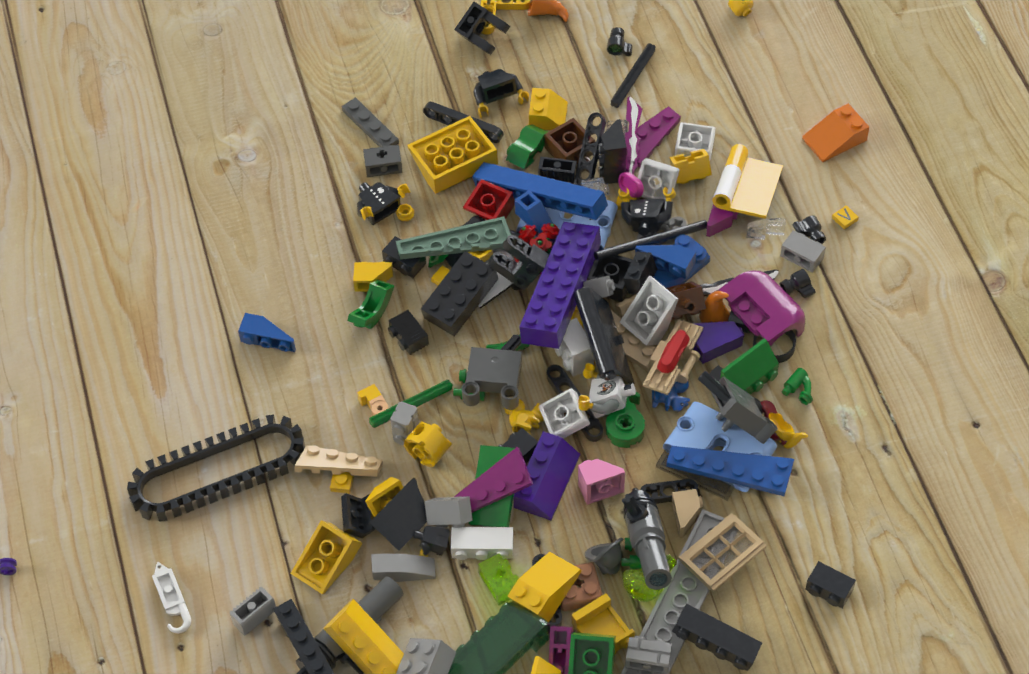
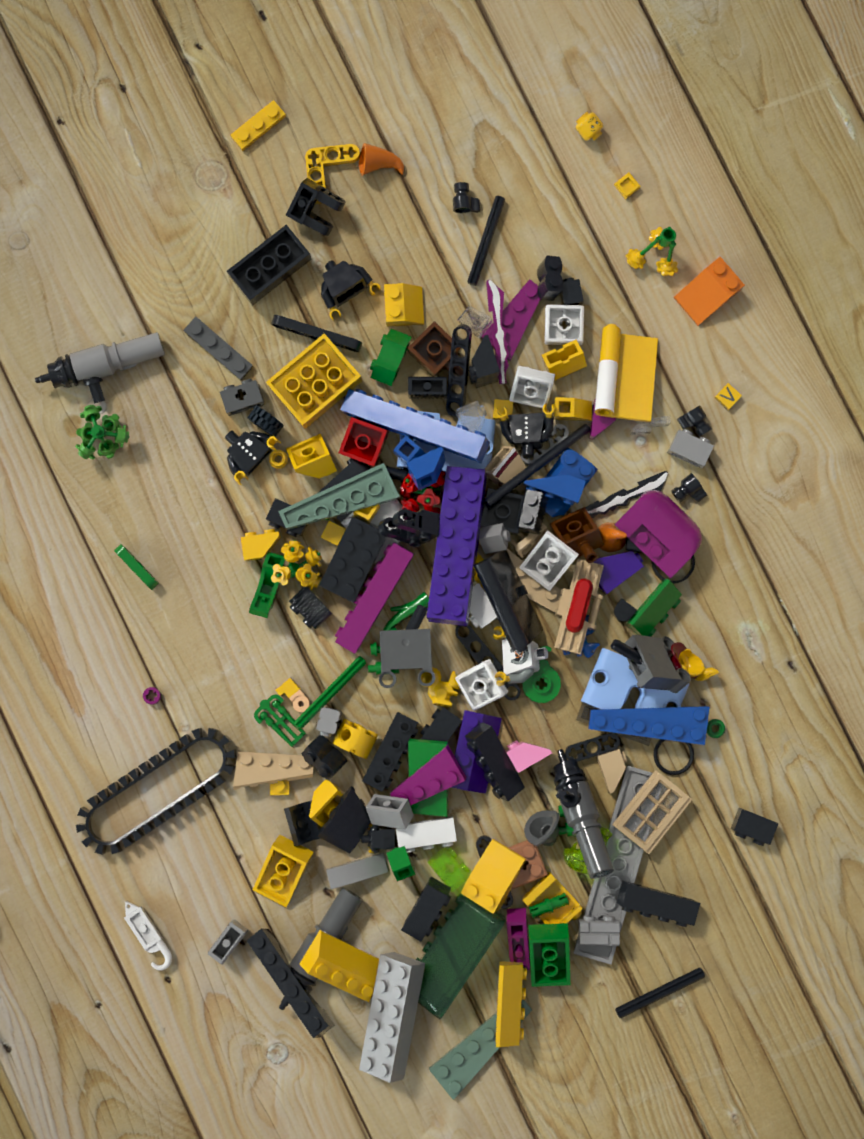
camera: 10 degrees left, 30 degrees up
blue slope [238,313,296,352] -> none
dark pink tile [618,172,644,198] -> none
green plant [782,368,813,405] -> none
none -> light grey piece [35,332,165,404]
none -> bright green plant [75,405,130,460]
none -> green beam [114,544,159,590]
none -> magenta bush [143,687,161,705]
none -> black brick [226,224,312,306]
none -> black bush [247,405,284,437]
none -> green piece [254,694,306,747]
none -> yellow plant [271,540,322,591]
none -> yellow slope [286,433,337,479]
none -> black brick [301,735,348,780]
none -> magenta brick [335,542,415,654]
none -> black brick [362,712,420,792]
none -> green slope [386,846,416,882]
none -> black brick [401,877,452,942]
none -> blue slope [407,447,446,490]
none -> black brick [464,723,525,801]
none -> tan torso [485,446,527,493]
none -> green pin [528,893,569,919]
none -> black brick [537,255,563,301]
none -> yellow slope [553,397,592,421]
none -> black brick [560,278,584,305]
none -> yellow tile [614,172,641,200]
none -> yellow plant [626,227,678,276]
none -> black tyre [653,739,694,775]
none -> green plate [706,719,725,738]

